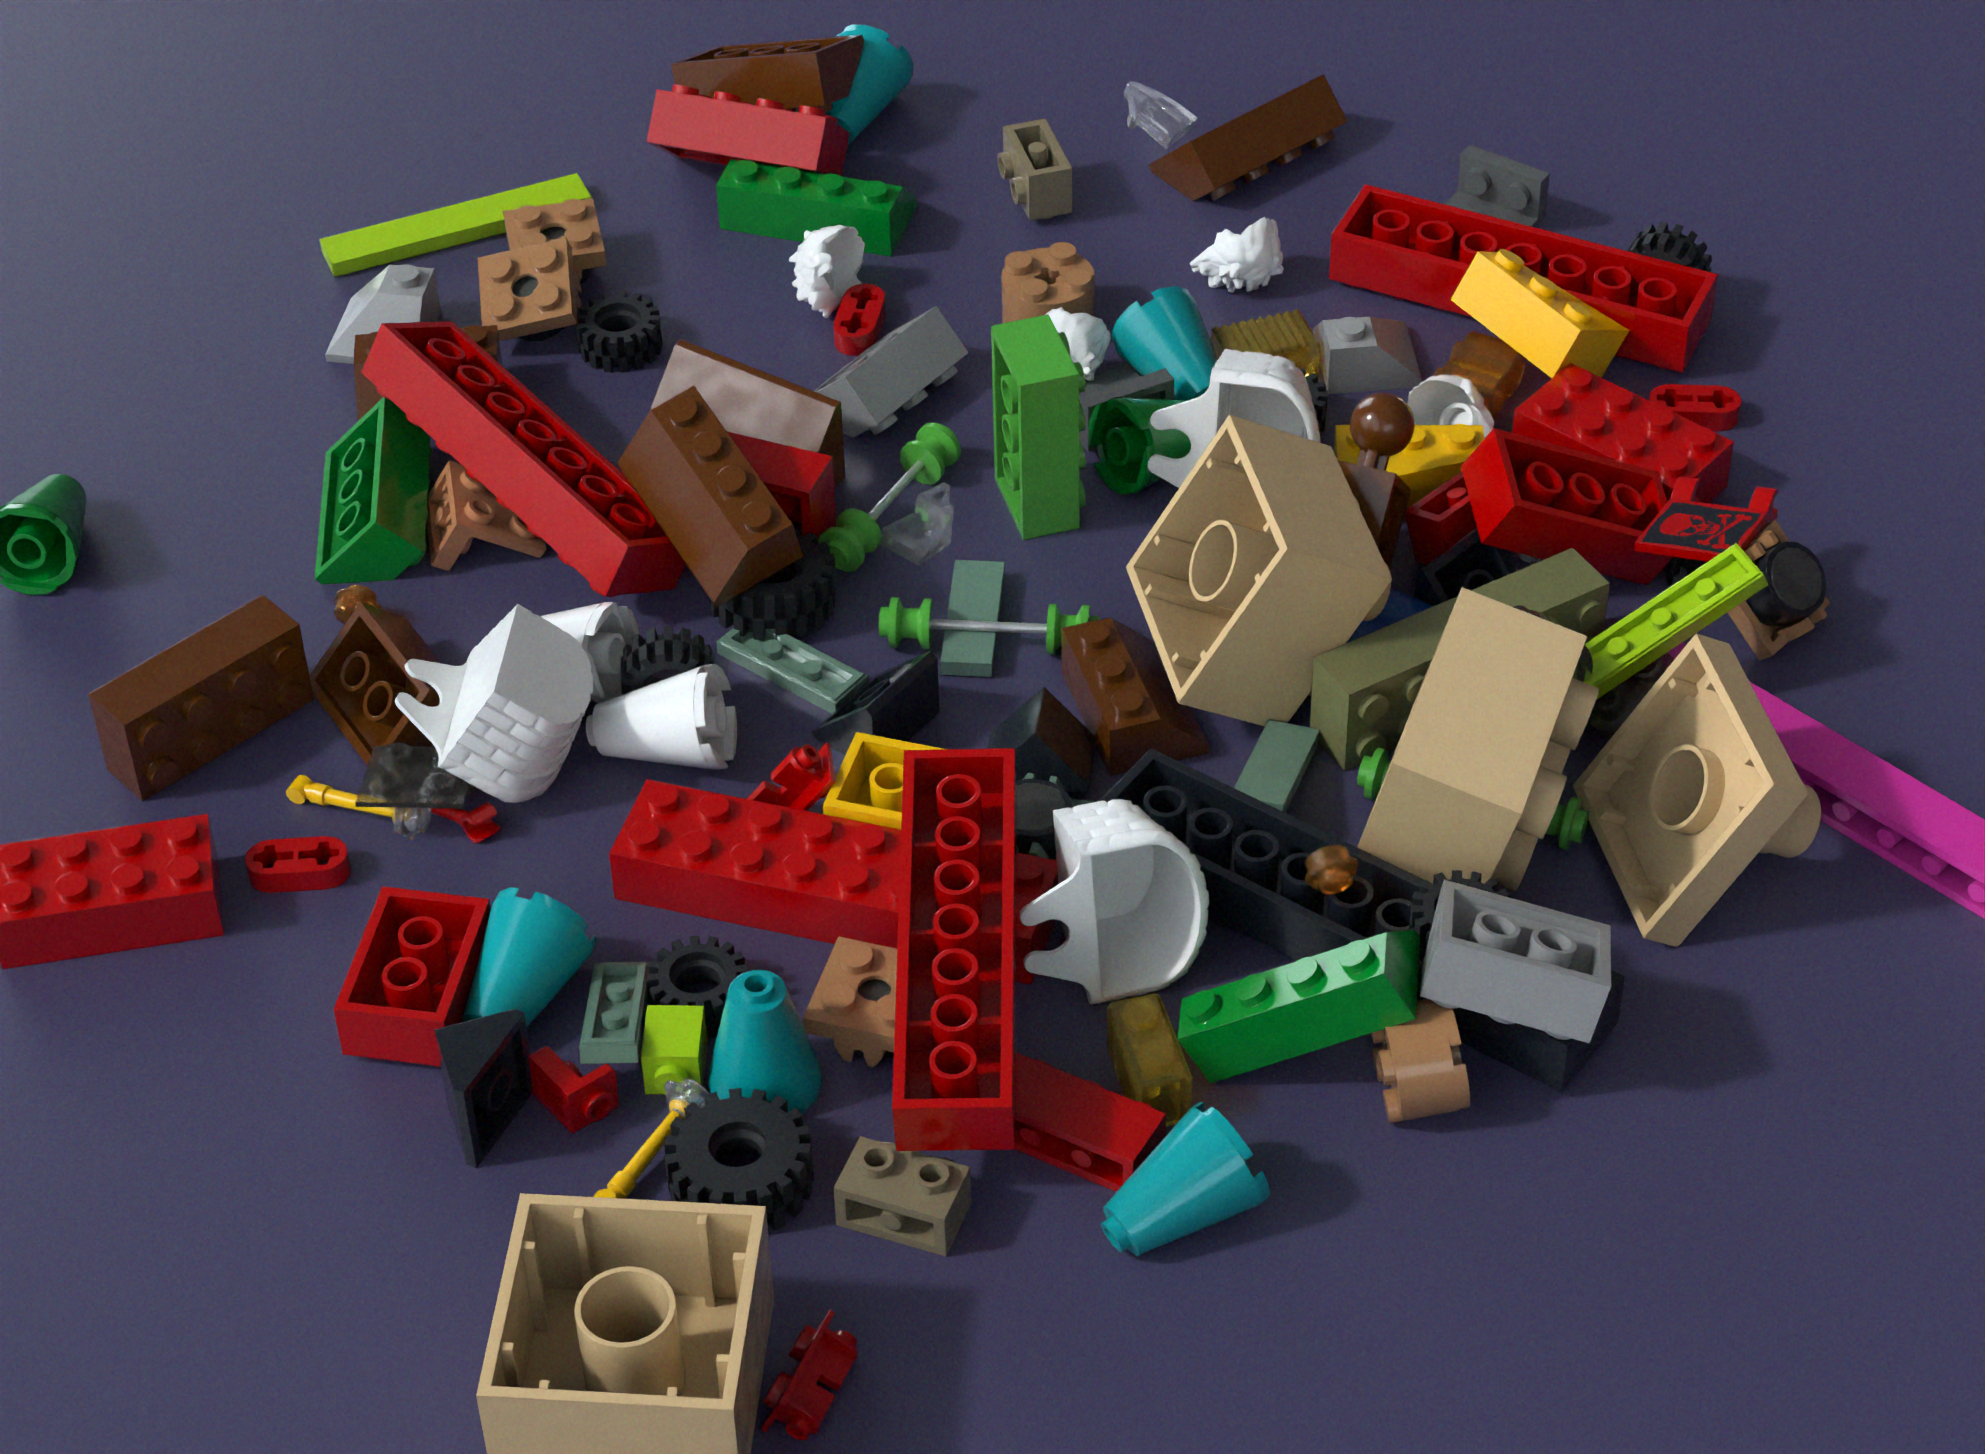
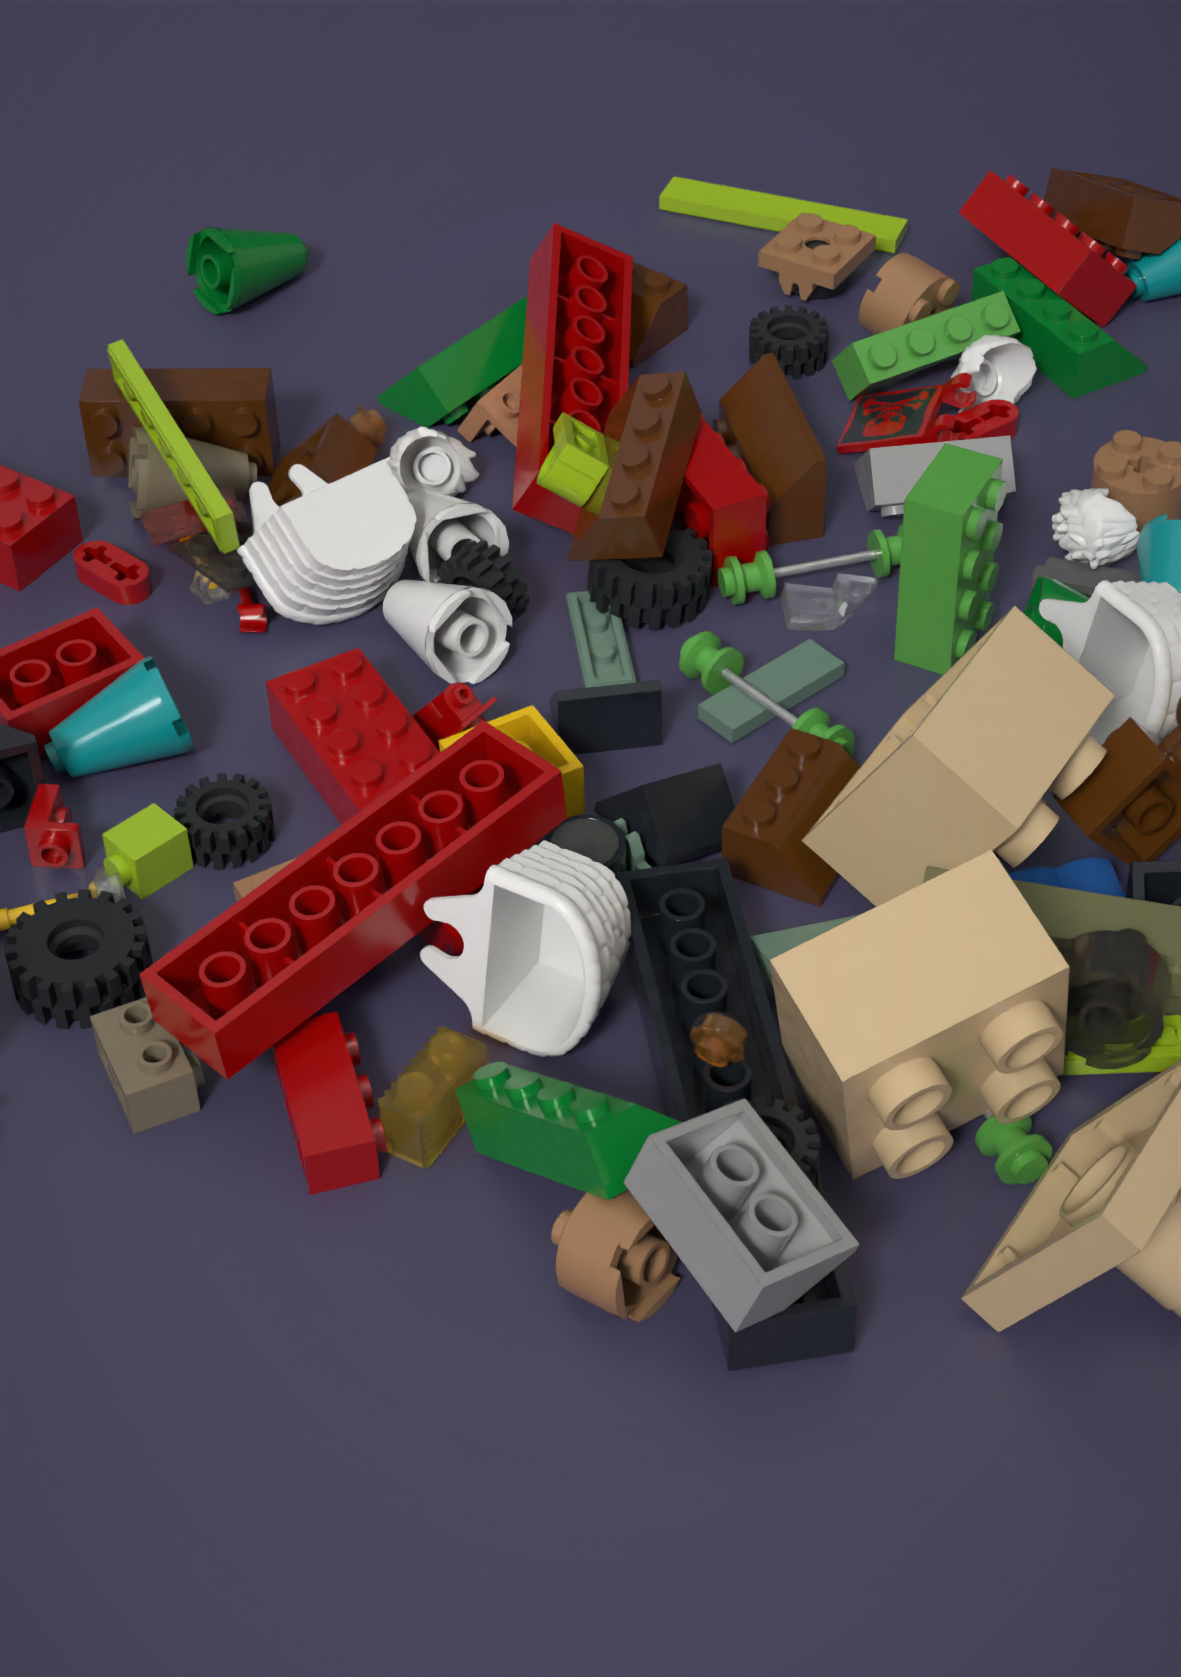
camera: 45 degrees right, 0 degrees up
light grey slope [325,264,441,364] -> none
medium nougat piece [478,238,583,342] -> none
sand green tile [579,962,650,1064] -> none
teal cone [708,970,822,1114] -> none
teal cone [1100,1101,1270,1256] -> none
none -> lime tile [107,339,240,554]
none -> dark tan cone [128,426,257,521]
none -> clear red slope [139,487,247,547]
none -> white hair [385,426,479,497]
none -> lime plate [536,412,609,507]
none -> bright green arch [832,291,1021,401]
none -> red flag [836,373,977,454]
none -> medium nougat brick [859,252,960,335]

